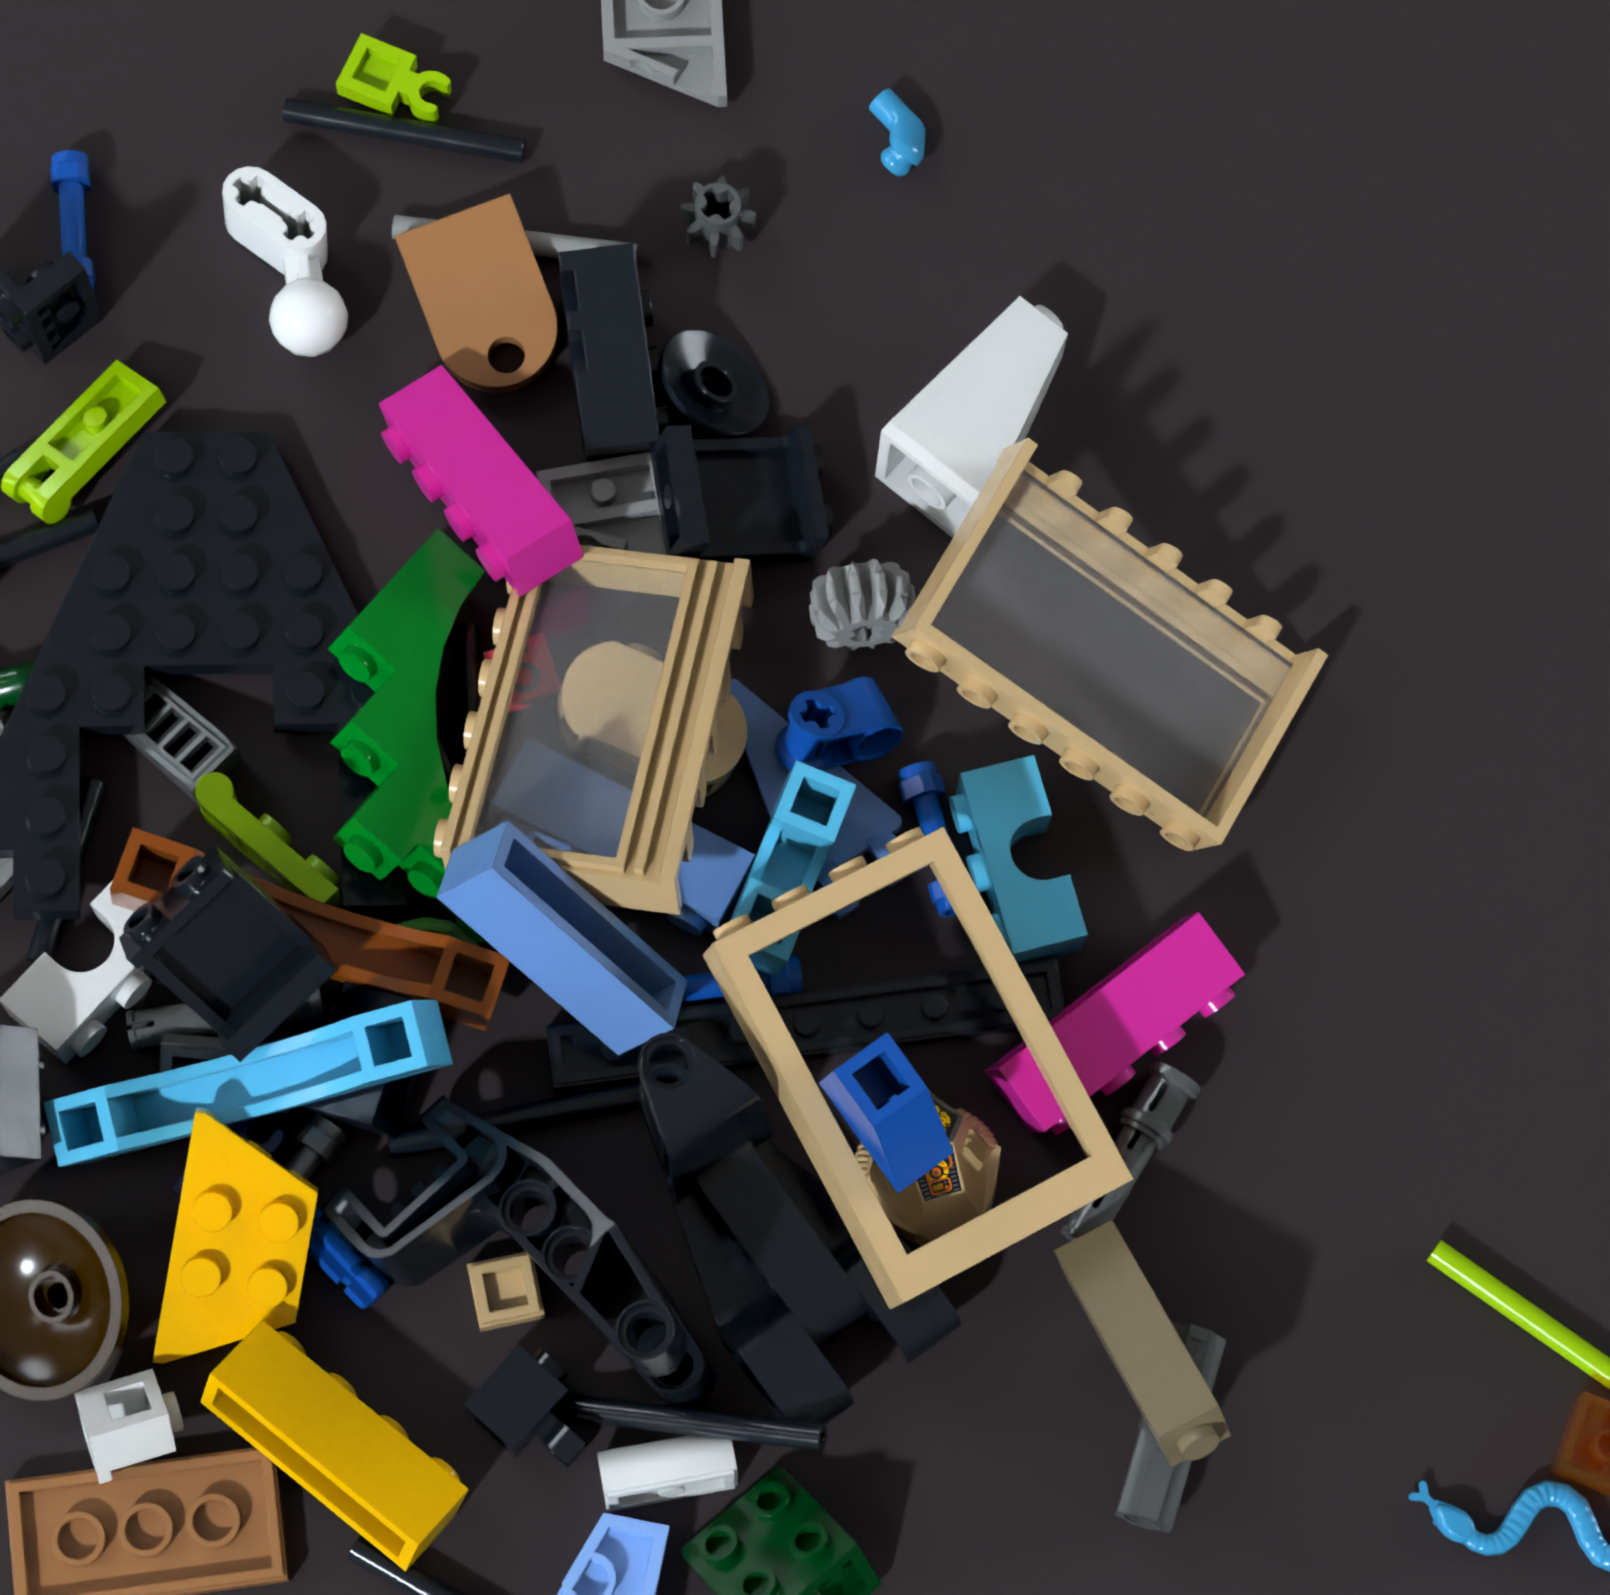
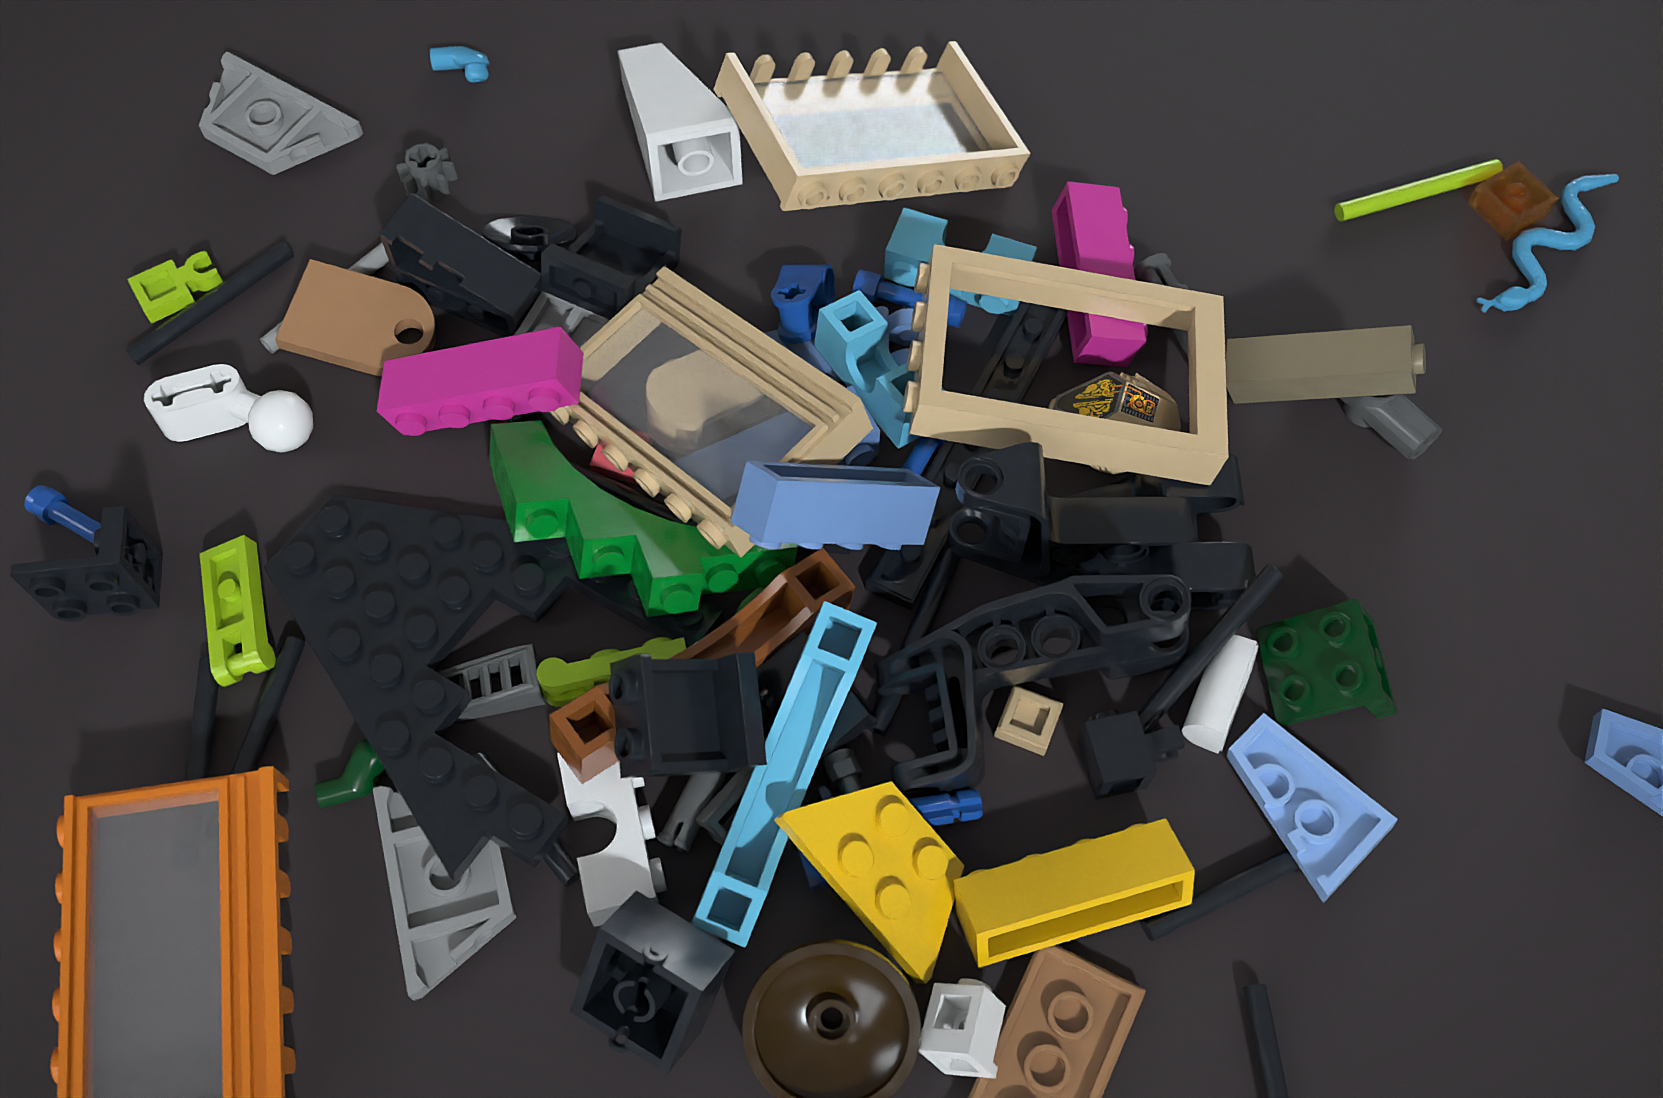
camera: 50 degrees left, 10 degrees down
light grey gear [809,558,916,651] -> none
blue slope [819,1032,954,1193] -> none

